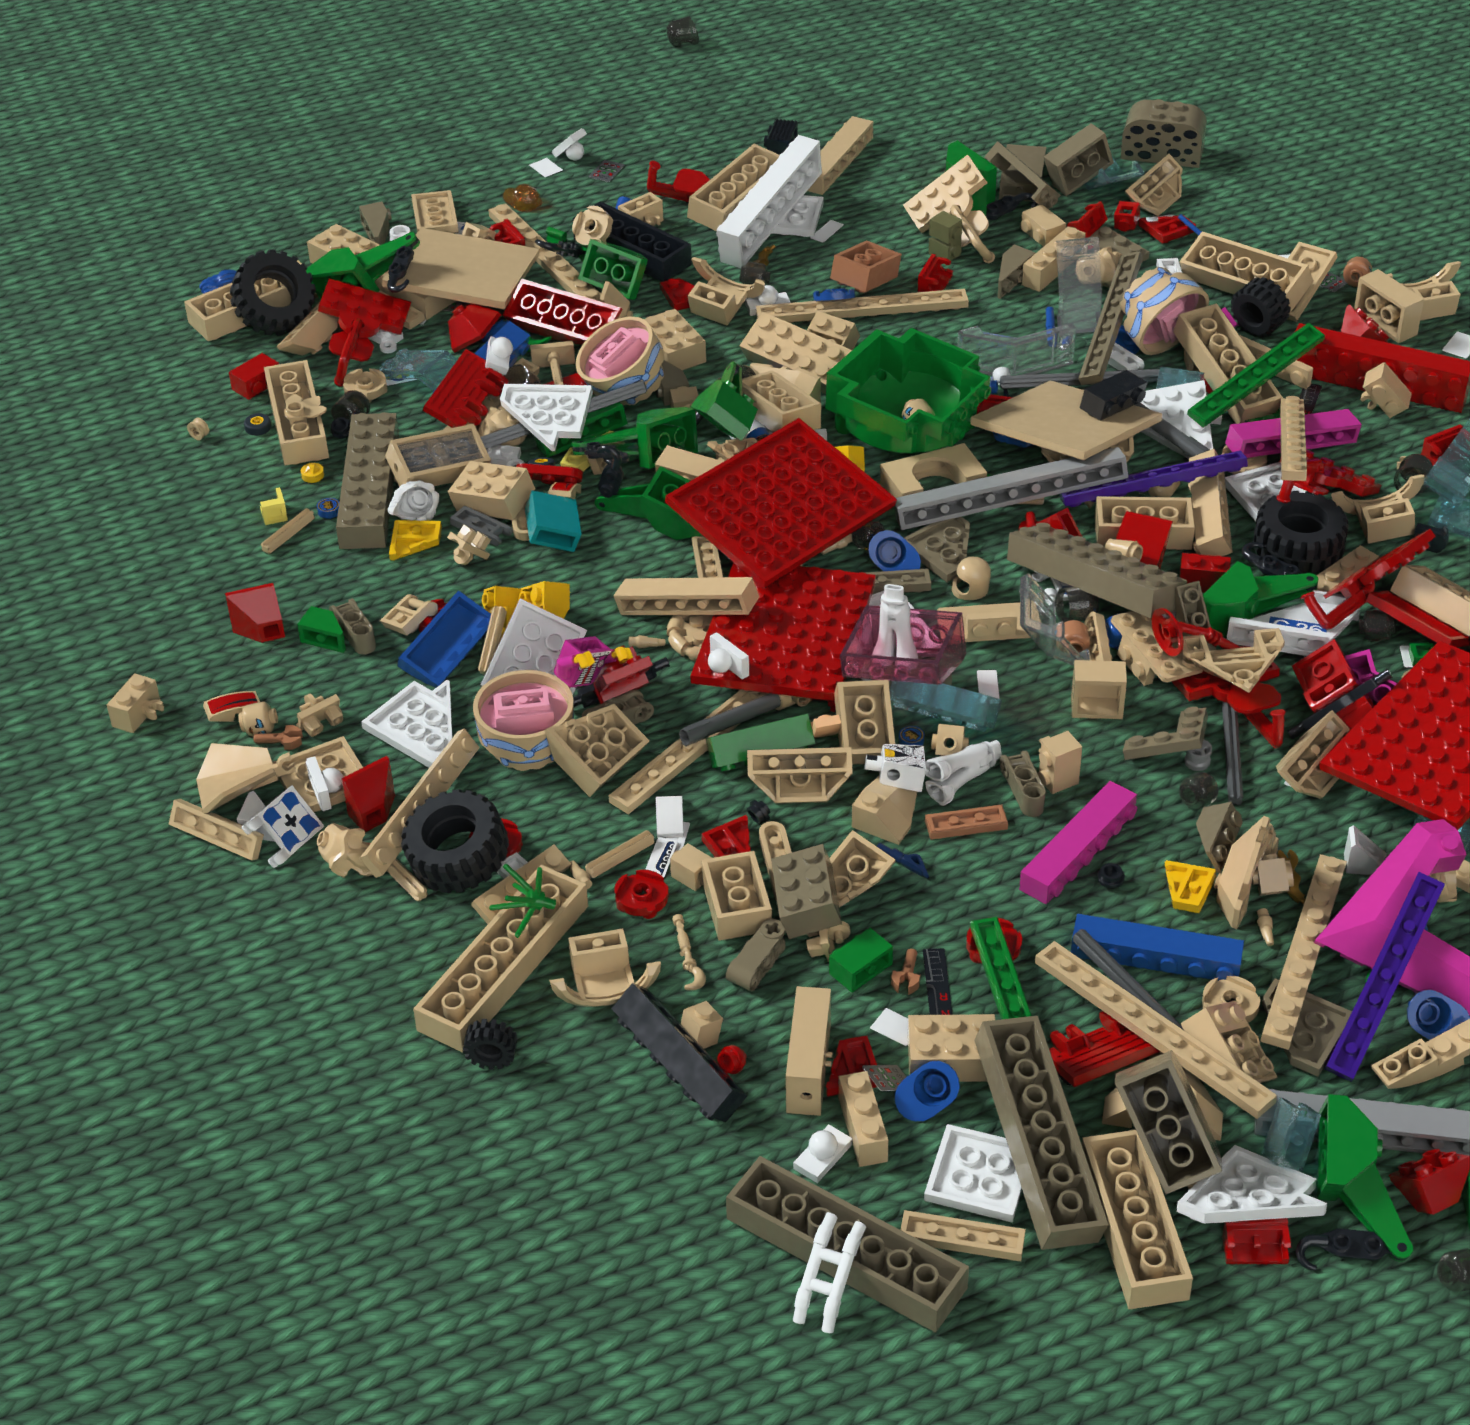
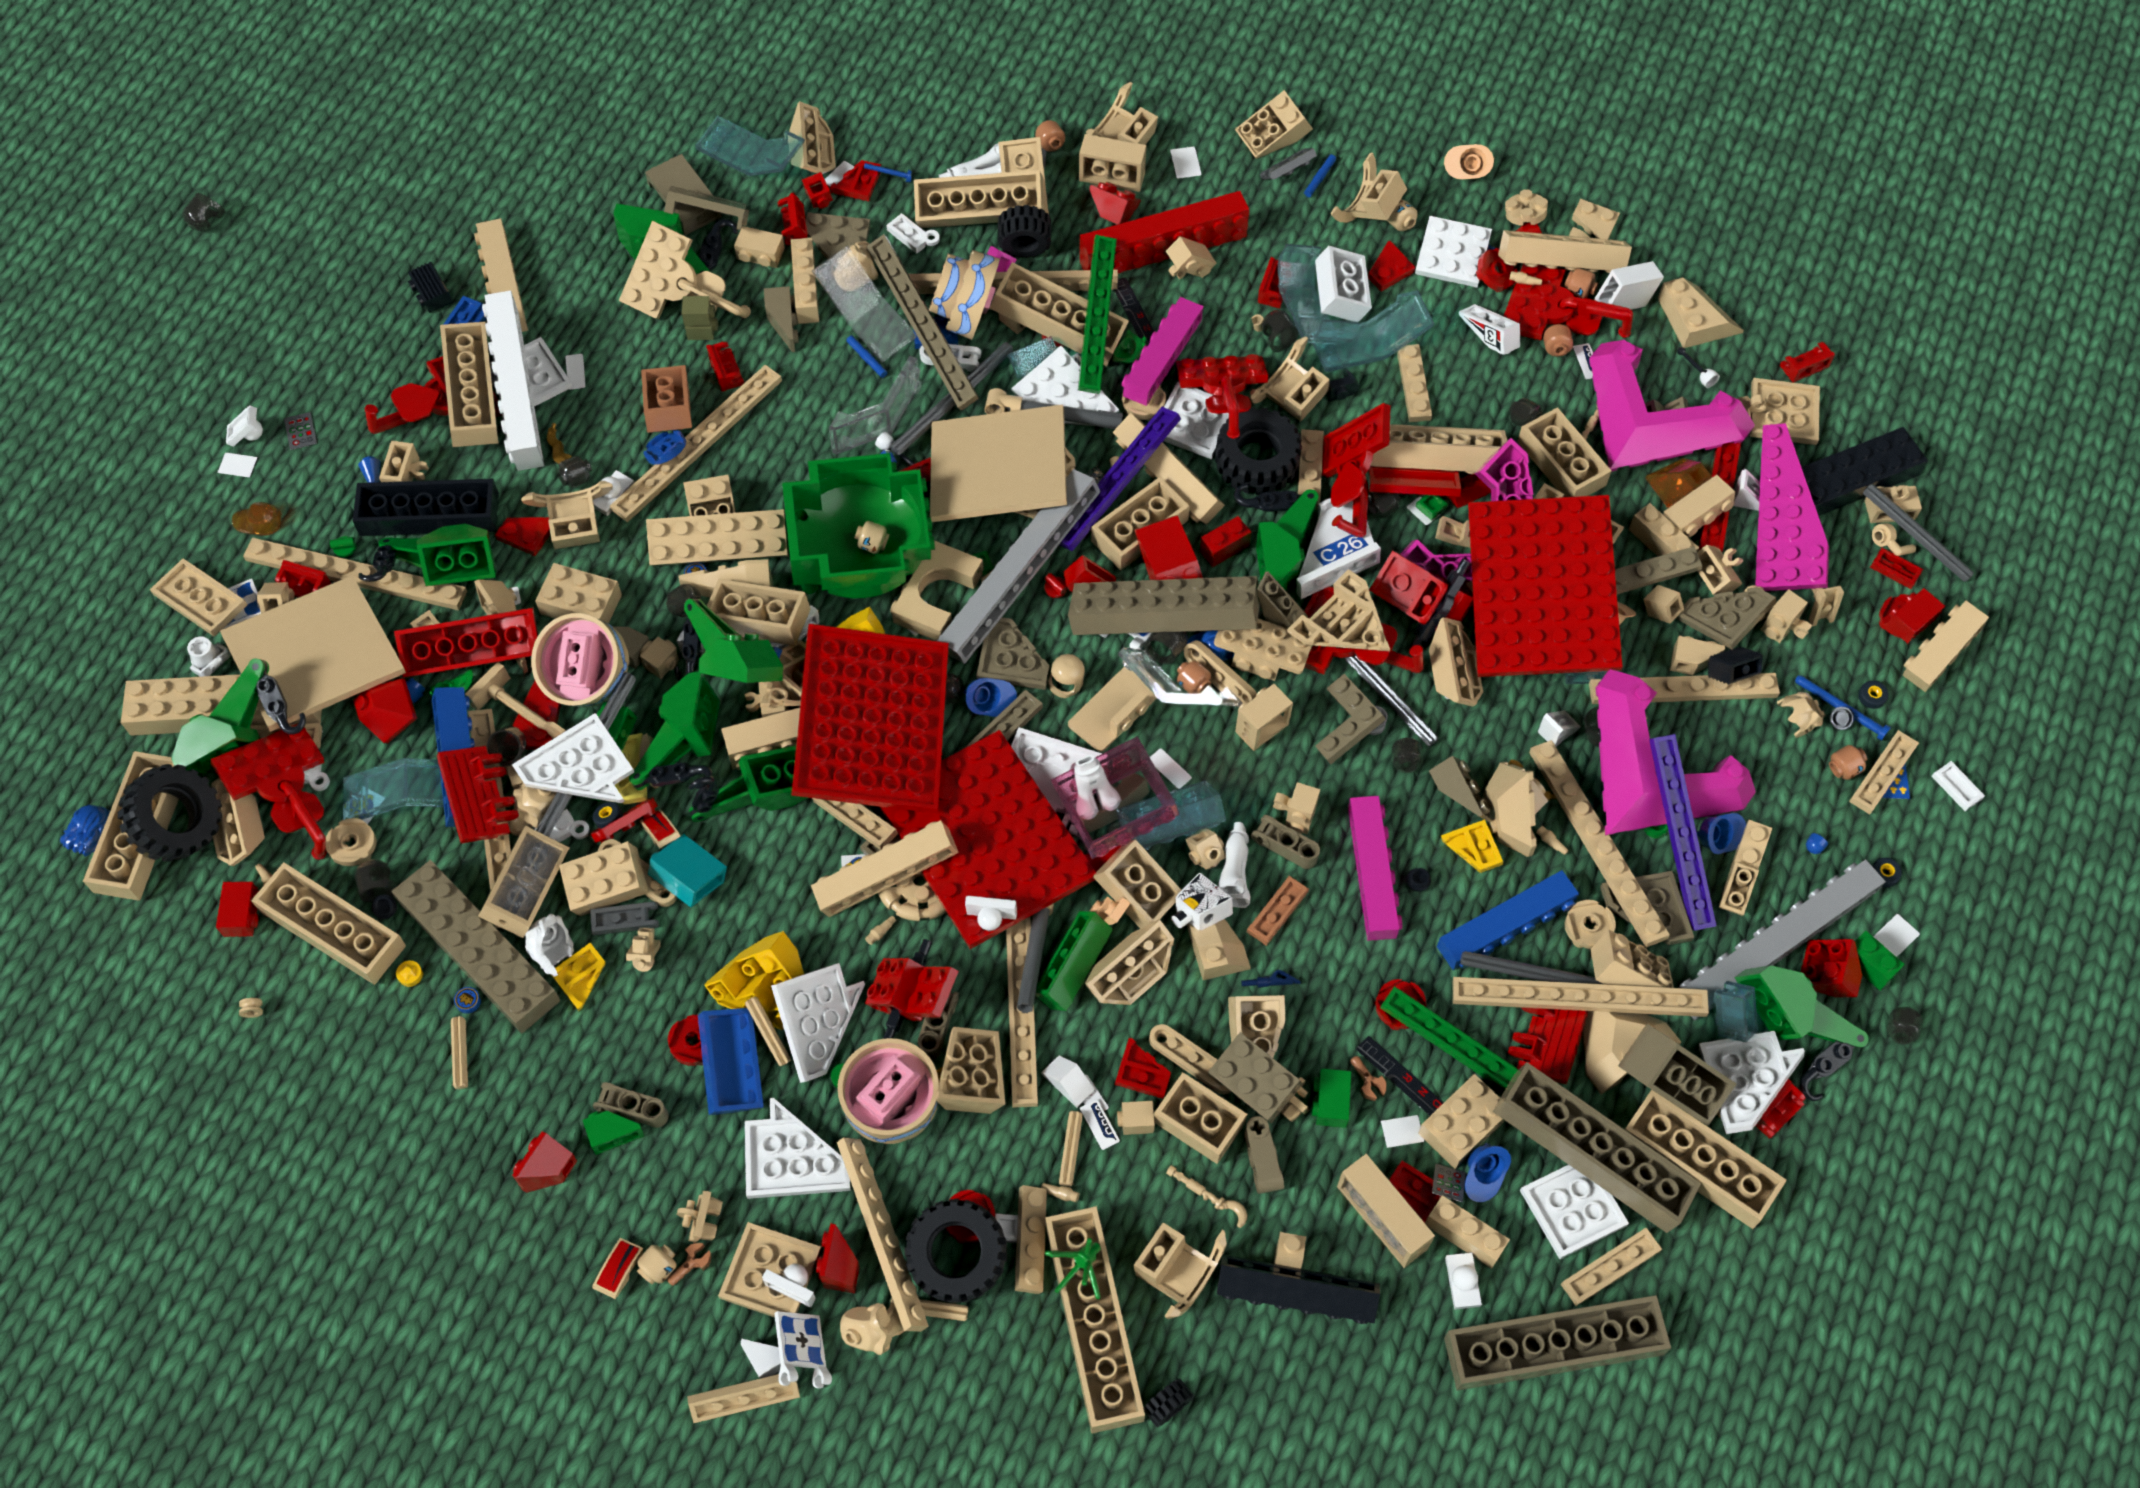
camera: 45 degrees left, 20 degrees up
tan brick [107,673,164,733] -> none
tan panel [196,743,296,813] -> none
black wheel [244,413,271,436] -> none
light yellow panel [260,487,288,525] -> none
tan plate [284,394,327,421] -> none
dark tan slope [359,201,392,245] -> none
tan plate [380,594,438,636] -> none
white tile [485,336,513,375] -> none
dark pink torso [554,636,633,695] -> none
tan plate [572,206,613,248] -> none
red plate [614,870,669,919] -> none
red plate [717,1045,747,1074] -> none
black plate [747,800,770,825] -> none
white piece [793,1212,866,1333] -> none
tile [899,726,925,746] -> none
dark tan brick [1043,123,1114,196] -> none
black brick [1080,370,1147,421] -> none
tan cone [1105,539,1143,560] -> none
dark tan brick [1121,99,1207,168] -> none
red dish [1152,608,1242,657] -> none
tan plate [1280,396,1307,481] -> none

